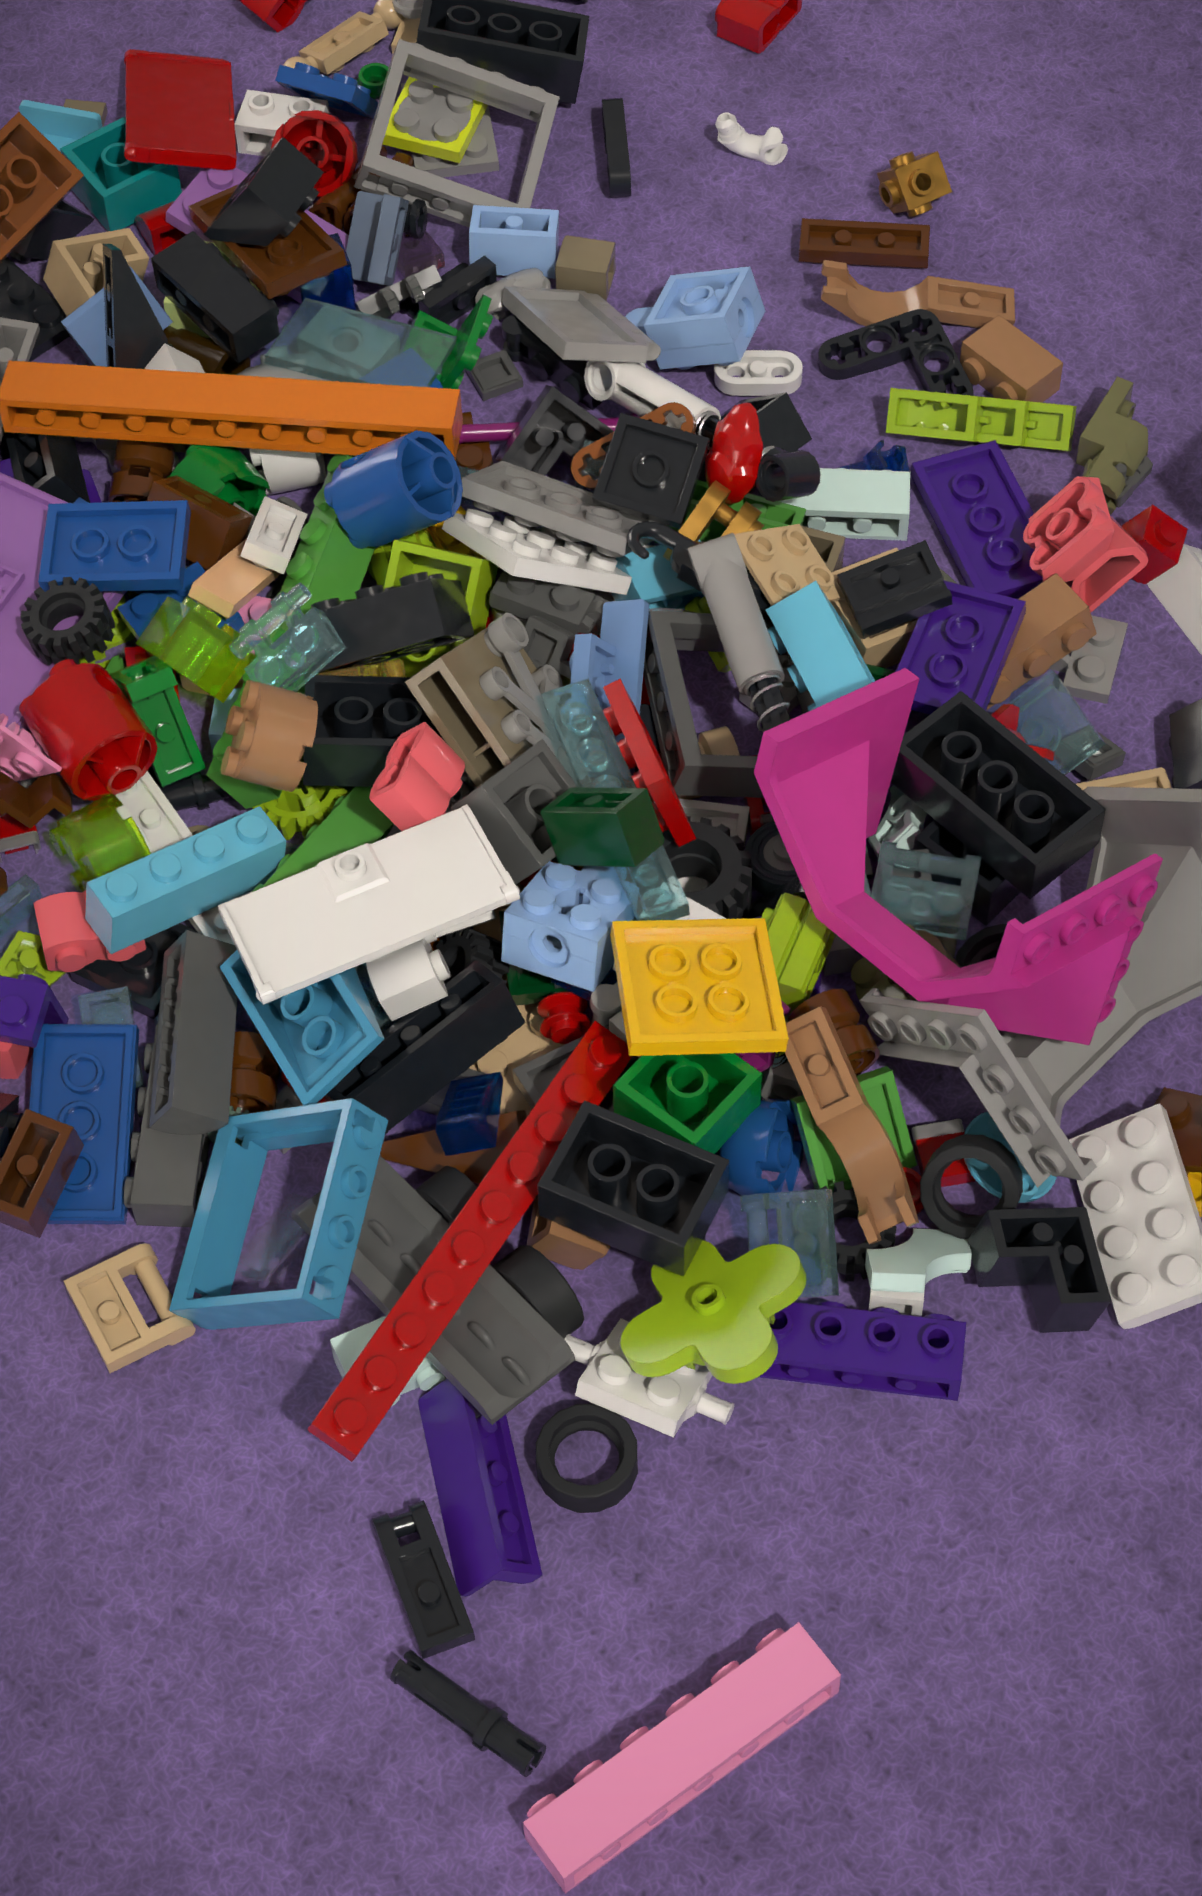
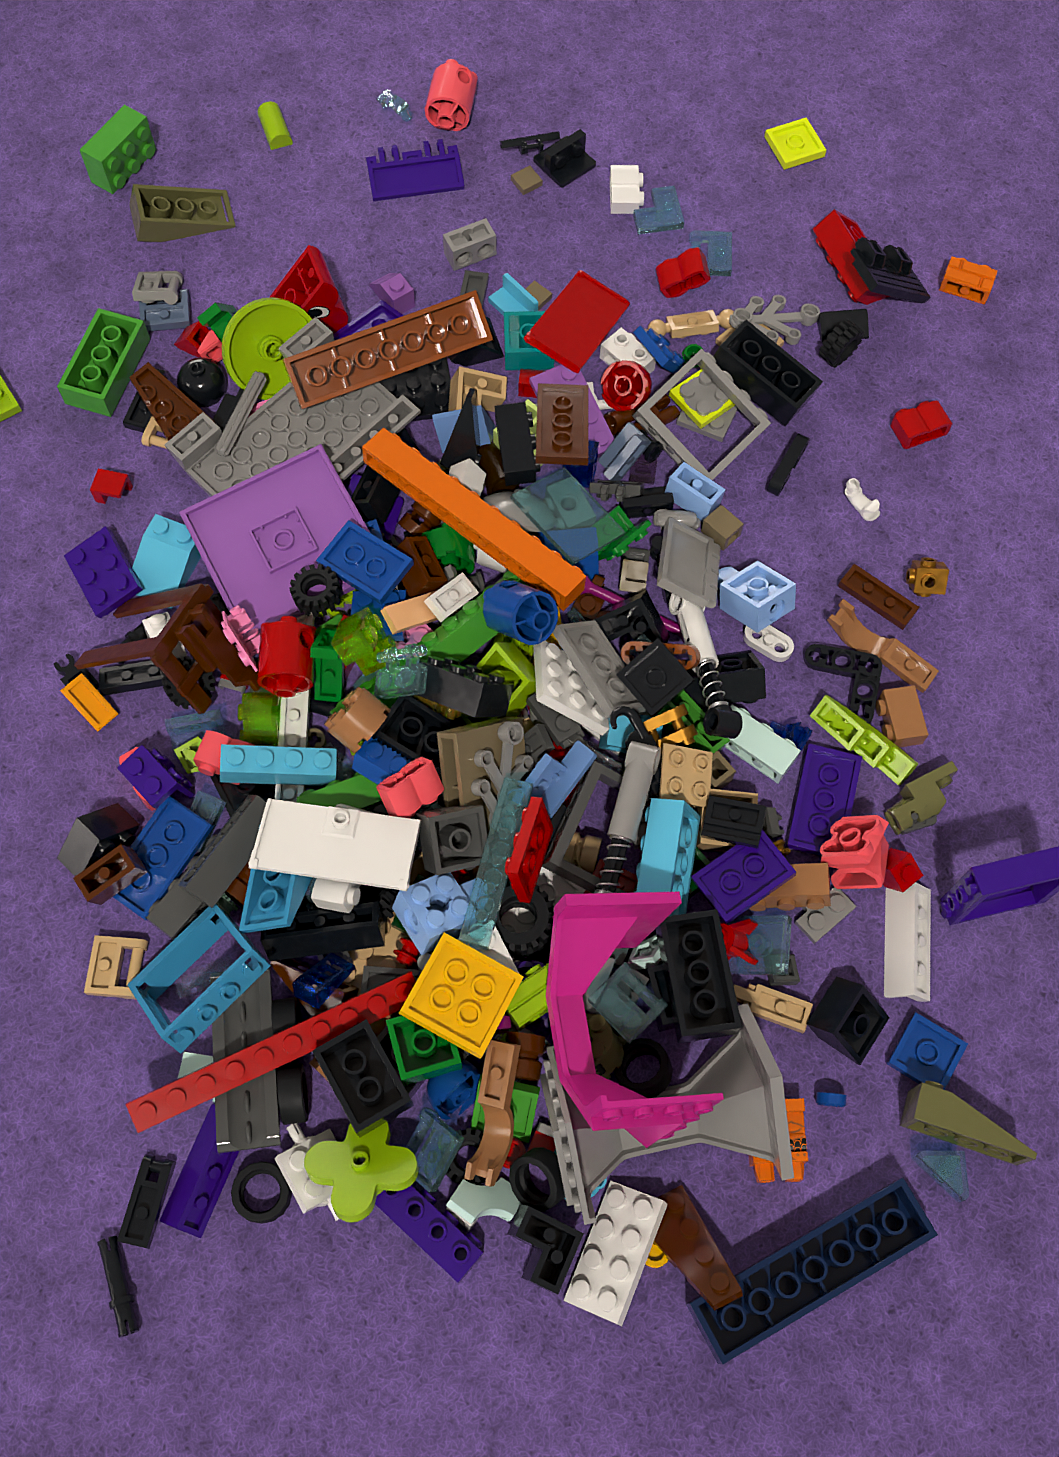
camera: 30 degrees right, 10 degrees up
black slope [204,137,324,246] -> none
bright pink brick [523,1622,841,1894] -> none
dark green panel [540,787,664,867] -> none
red arm [705,402,763,505] -> none
none -> blue brick [352,737,411,785]
none -> dark tan panel [619,559,649,593]

